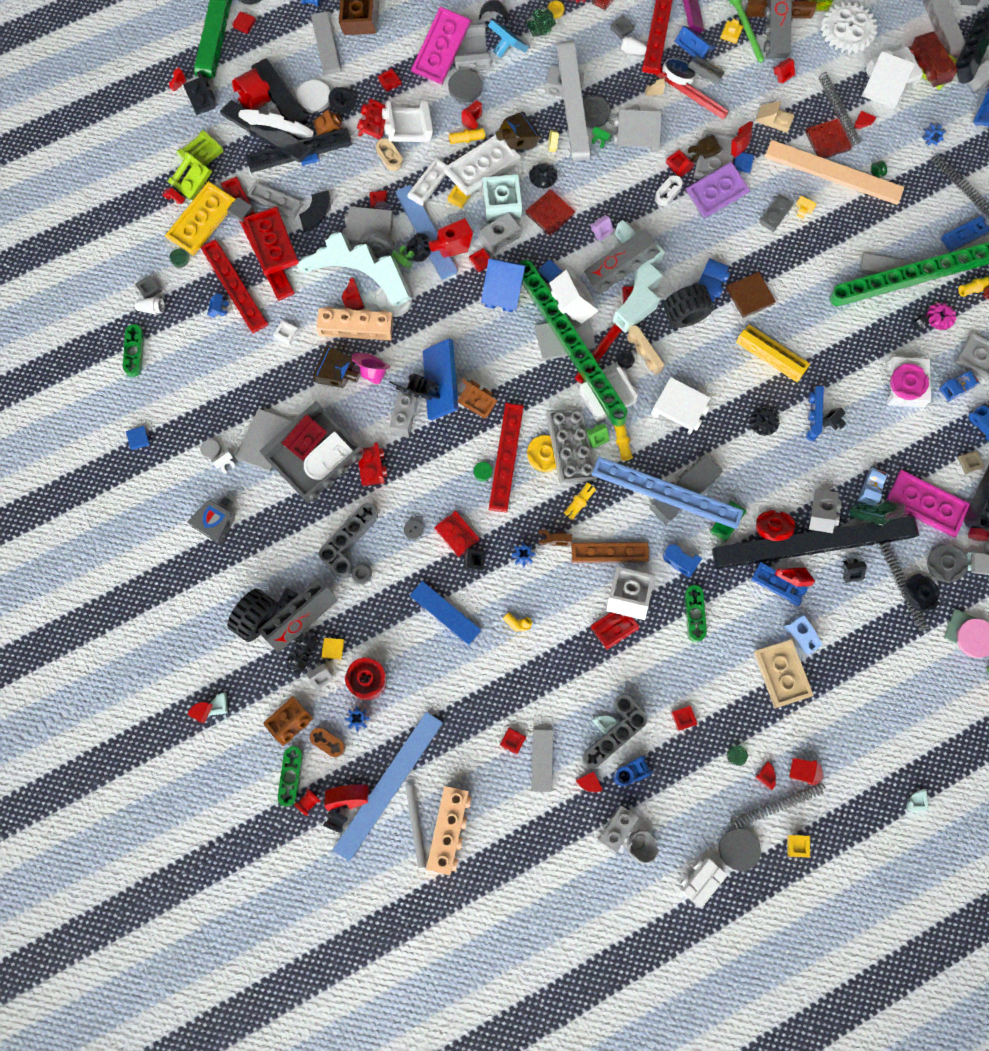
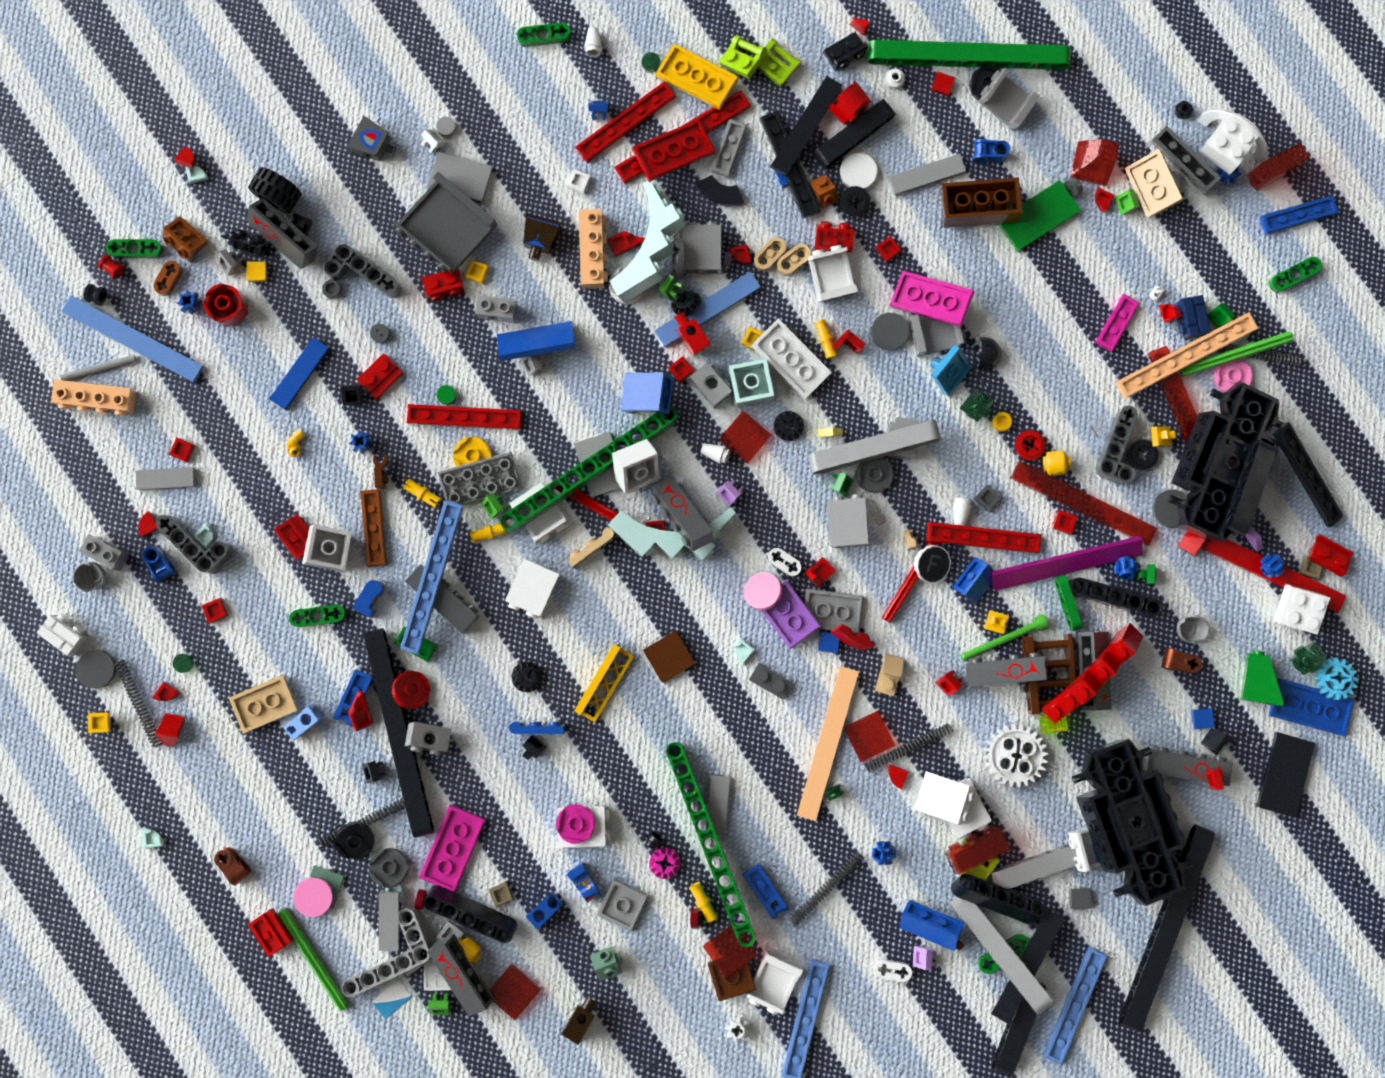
camera: 85 degrees right, 10 degrees up
blue tile [126,426,150,450] -> none
dark grey tile [135,275,162,299] -> none
red tile [162,187,186,204] -> none
dark grey tile [227,197,253,223] -> none
white tile [239,110,314,138] -> none
dark red plate [281,414,327,461] -> none
white window [304,431,353,480] -> none
red slope [324,785,369,811] -> none
dark pink piece [351,353,391,384] -> none
black hinge [389,373,440,400] -> none
white tile [408,158,448,206] -> none
dark orange bracket [457,379,498,419] -> none
dark brown torso [496,111,541,150] -> none
blue tile [537,259,562,285] -> none
black plate [617,351,635,369] -> none
black tyre [663,284,714,328] -> none
dark grey plate [688,55,725,84] -> none
dark brown plate [688,135,721,161] -> none
blue brick [698,258,730,302] -> none
yellow tile [796,196,817,219] -> none
clear green plate [850,500,905,525] -> none
light blue leg [858,467,887,506] -> none
none -> copper piece [214,847,251,886]
none -> yellow tile [465,260,490,285]
none -> white cone [701,443,730,464]
none -> light aqua tile [736,638,755,664]
none -> bright pink tile [744,572,782,611]
none -> tan plate [754,237,786,271]
none -> white plate [886,69,904,88]

